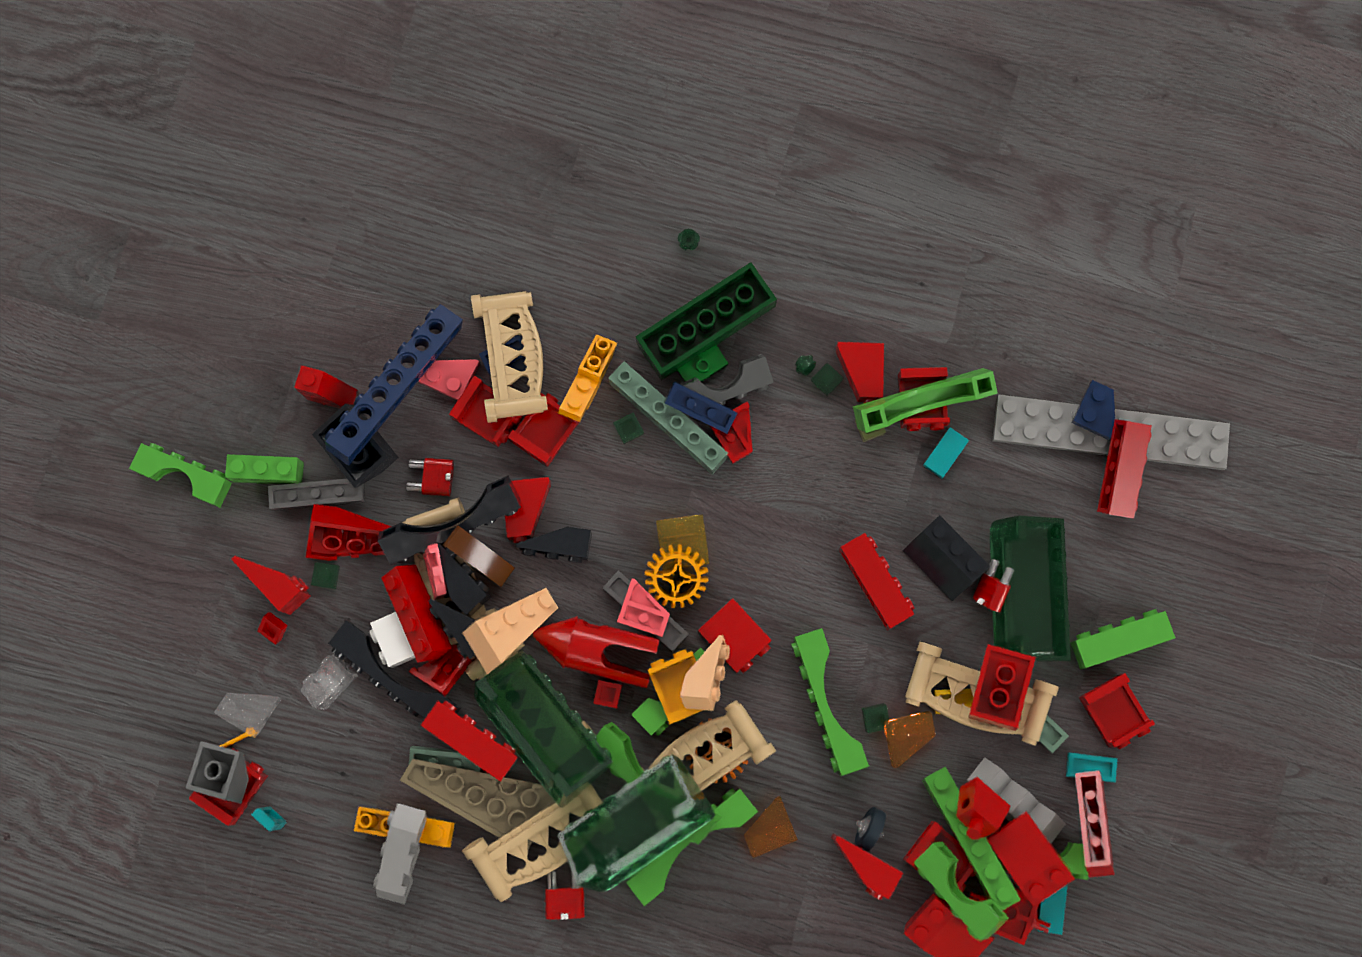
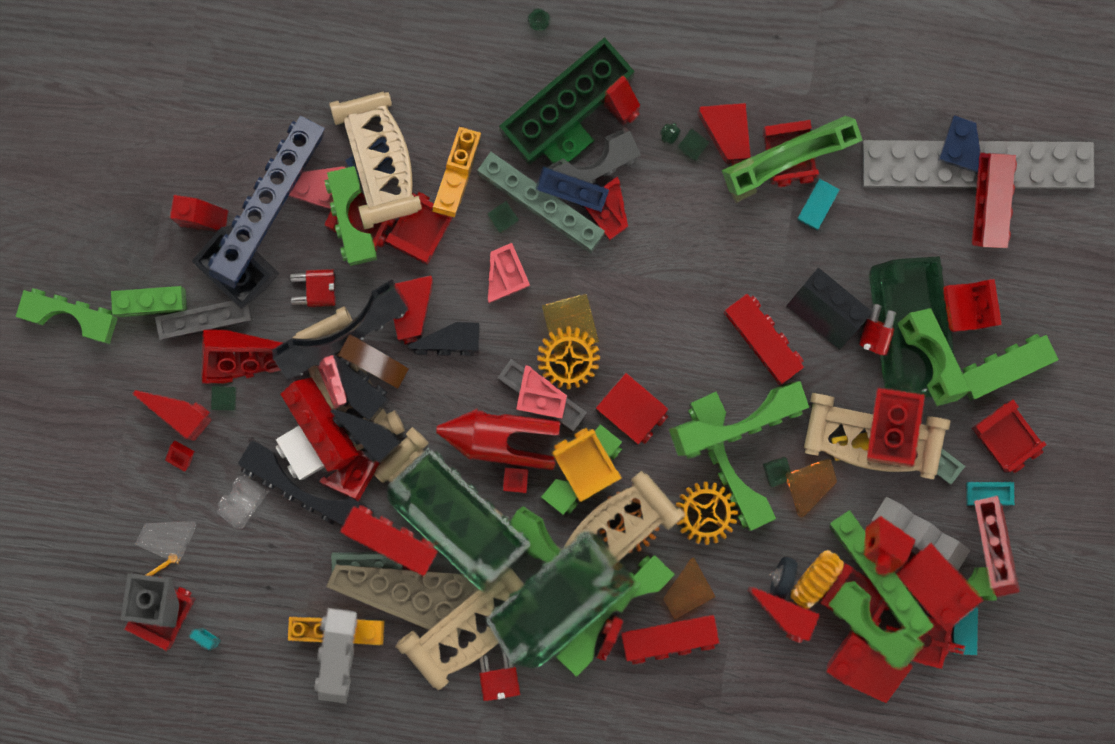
camera: 10 degrees left, 5 degrees up
light nougat wedge [463,588,558,675] -> none
light nougat slope [680,635,730,711] -> none
none -> bright green arch [324,166,378,266]
none -> coral wing [488,243,530,303]
none -> red wing [597,616,623,661]
none -> red slope [604,76,641,125]
none -> red brick [621,615,719,665]
none -> bright green arch [669,381,809,459]
none -> light orange gear [676,482,738,545]
none -> light orange gear [790,550,844,609]
none -> bright green arch [897,308,971,406]
none -> red bracket [944,279,1002,332]

